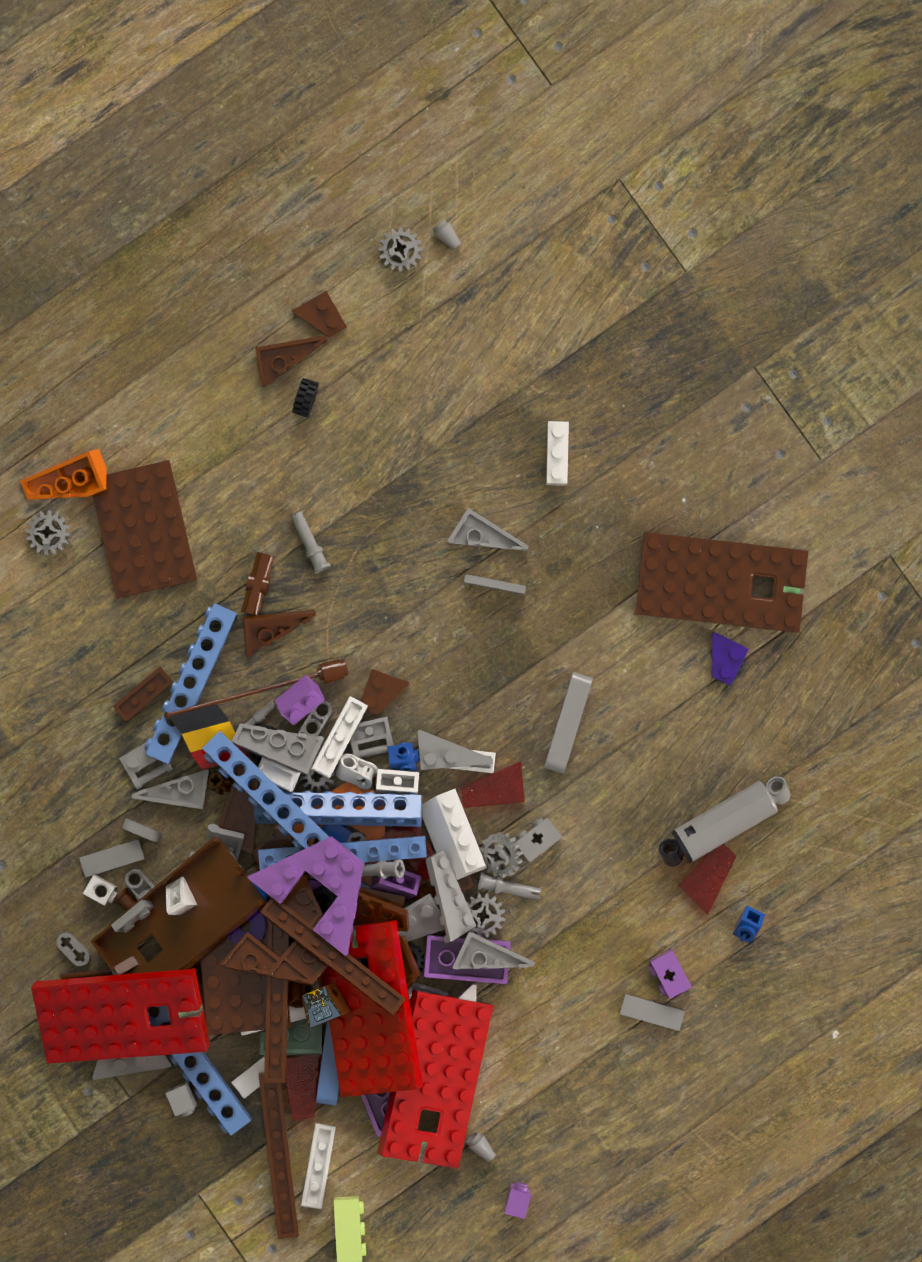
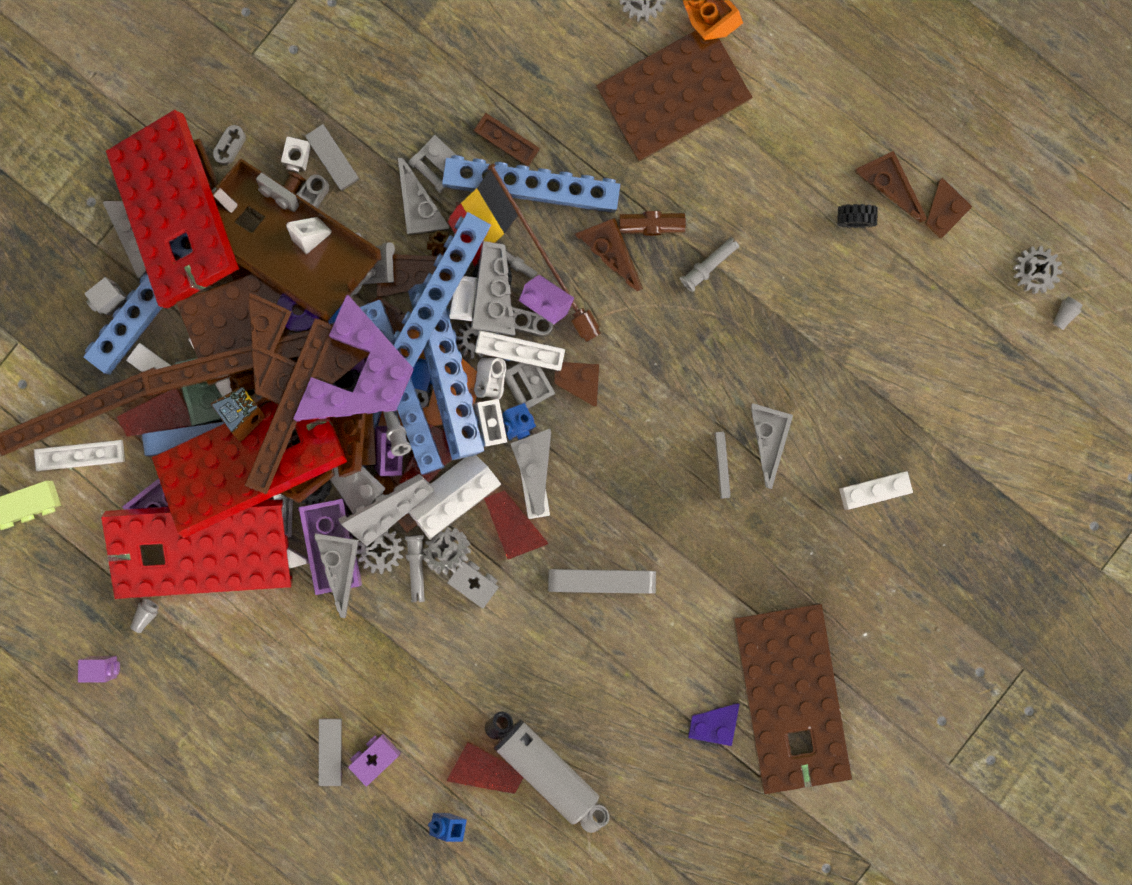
camera: 80 degrees right, 0 degrees up
light grey beam [122,818,162,843] -> none

